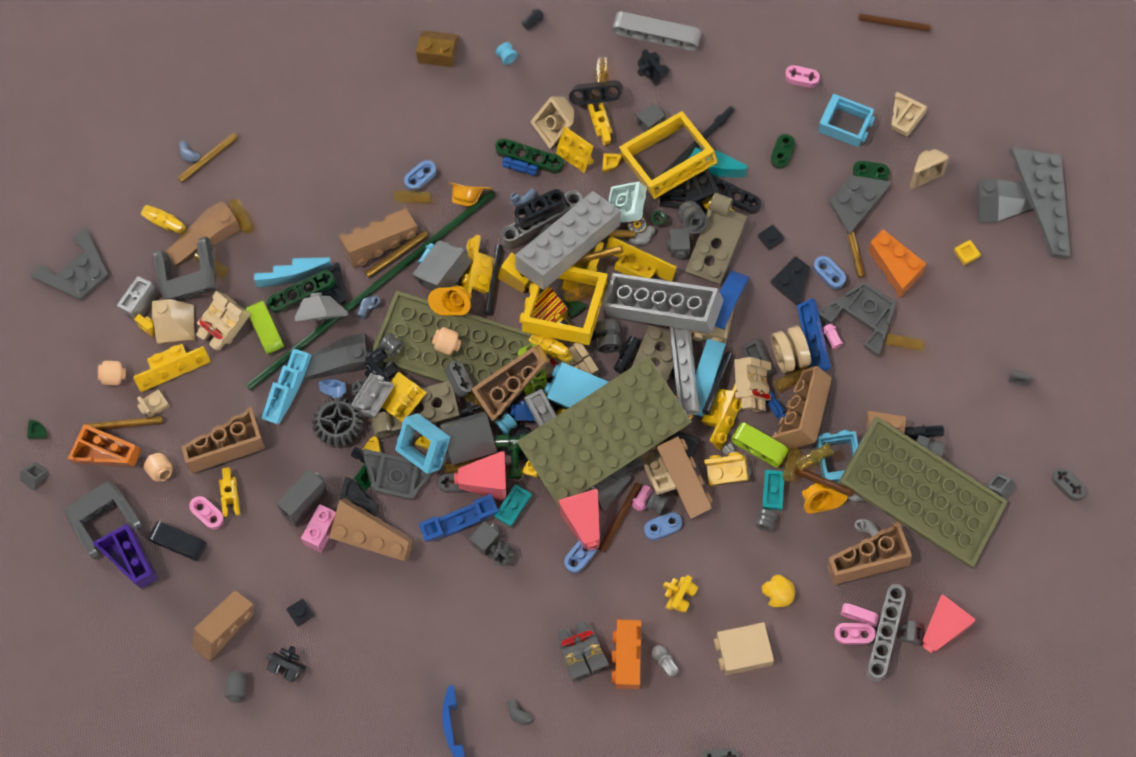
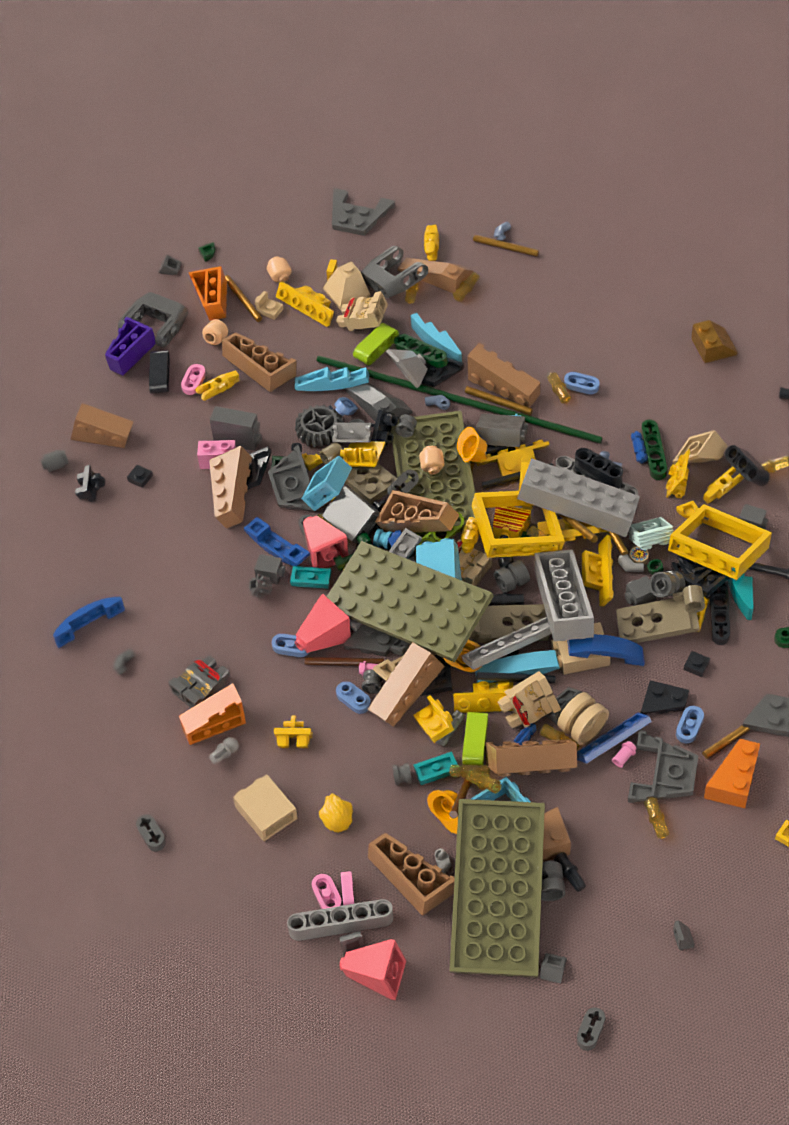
camera: 65 degrees right, 15 degrees down
light grey hinge [117,276,160,321] -> none
light orange piece [448,182,493,206] -> none
medium azure wheel [495,42,518,65] -> none

